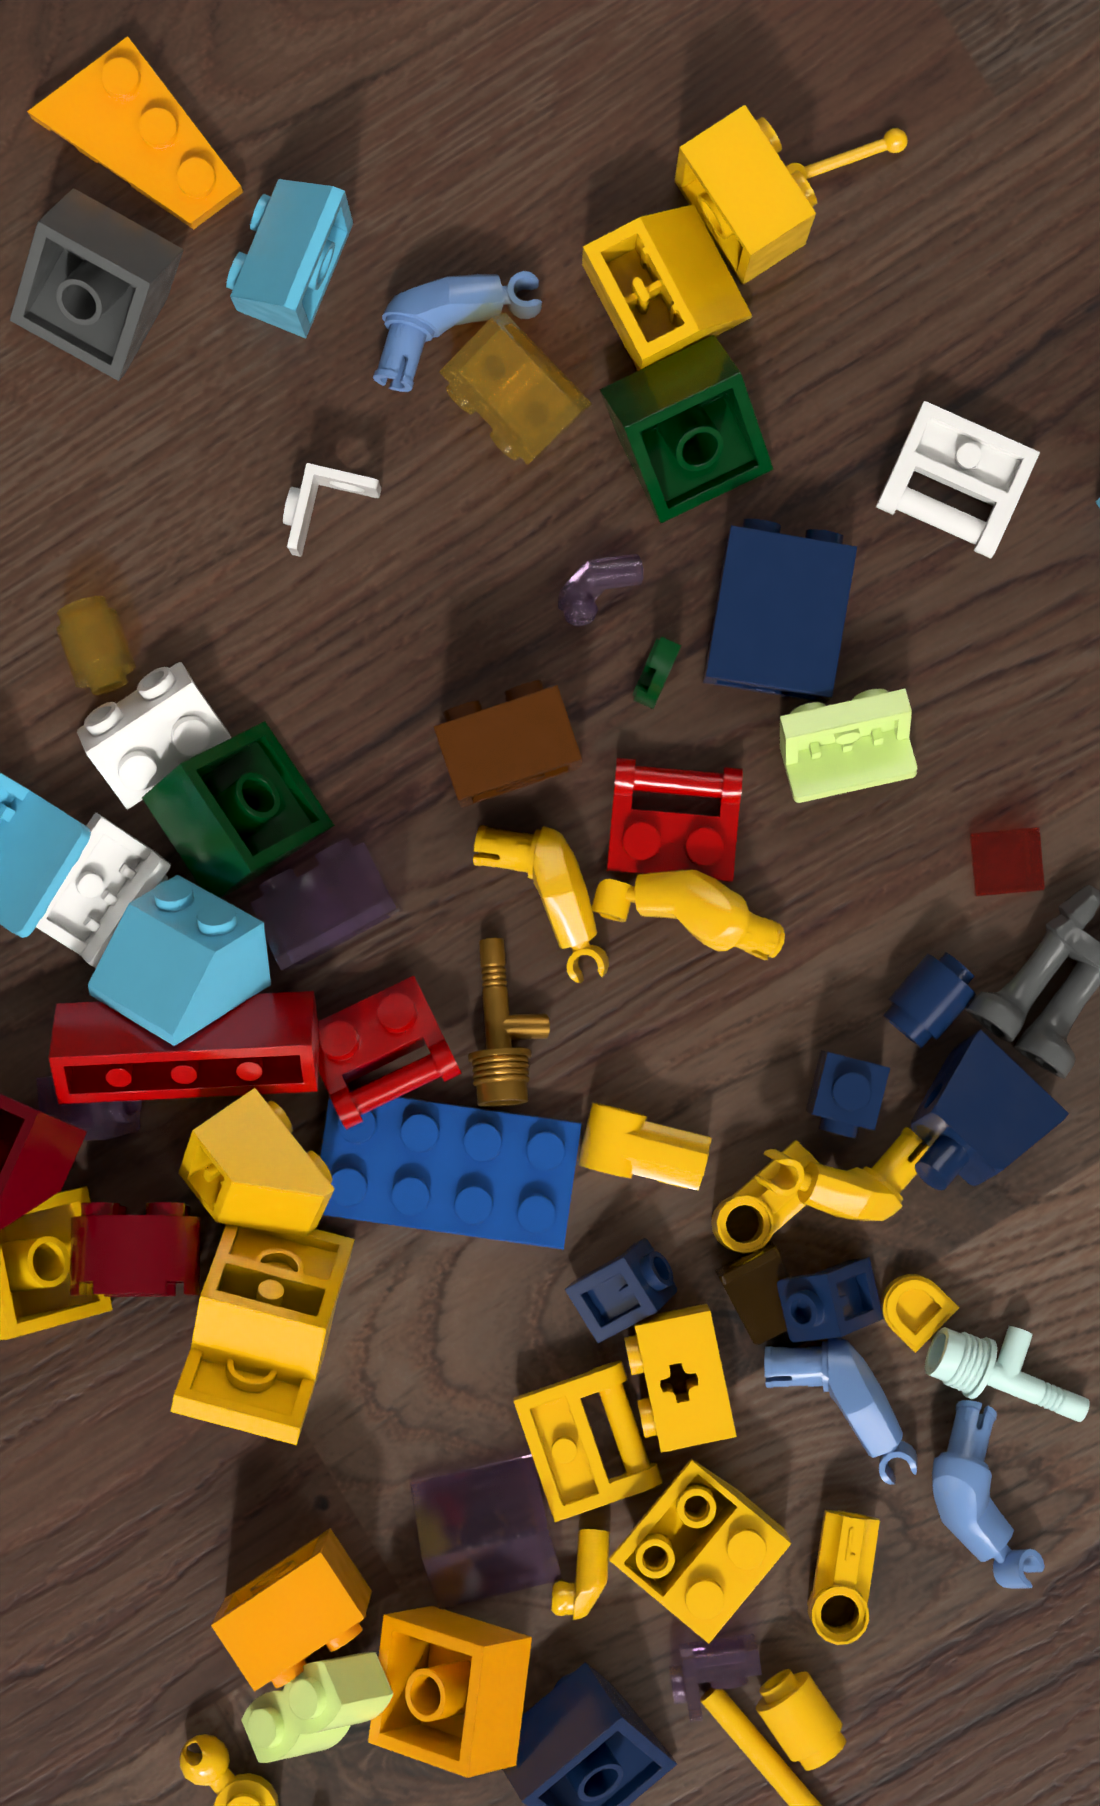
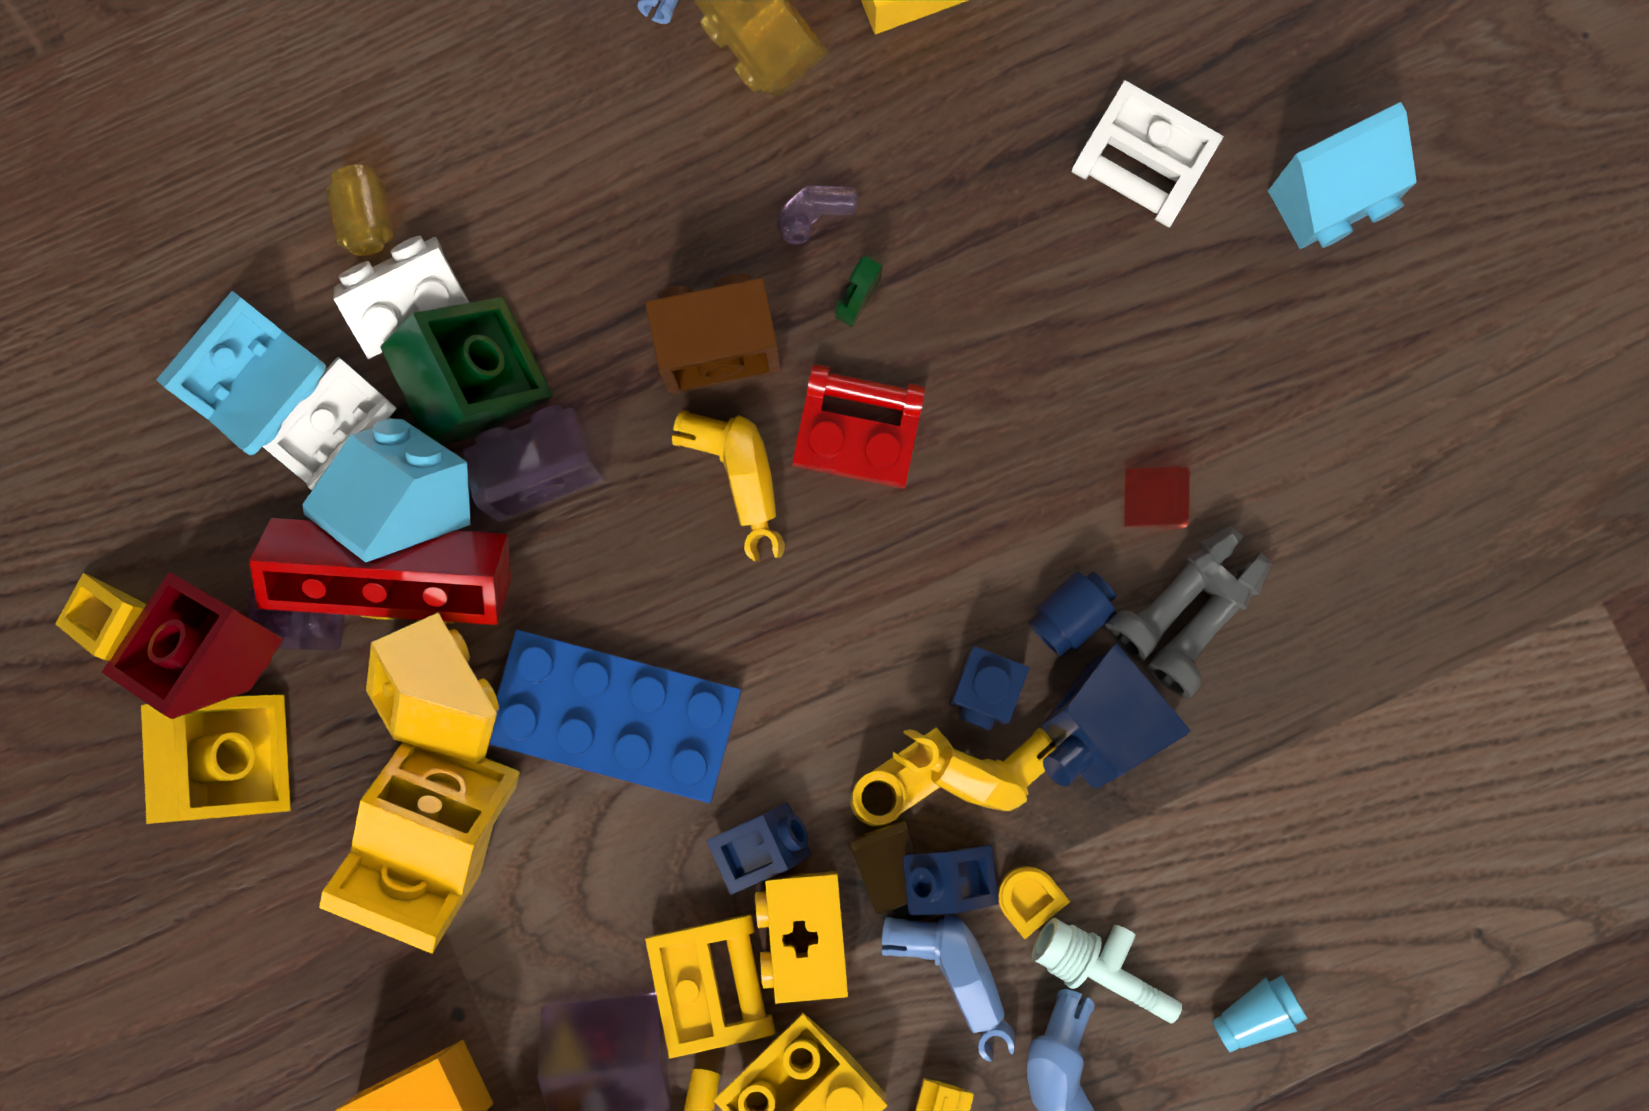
camera: 10 degrees right, 5 degrees down
dark red brick [70,1202,200,1297] -> none
white bracket [283,463,381,557] -> none
red plate [318,975,462,1130] -> none
pearl gold piece [468,938,550,1107] -> none
yellow piece [577,1102,712,1191] -> none
yellow arm [592,869,785,960] -> none
dark green slope [599,335,774,524] -> none
dark blue brick [703,519,857,703] -> none
yellowish green bracket [780,689,917,803] -> none

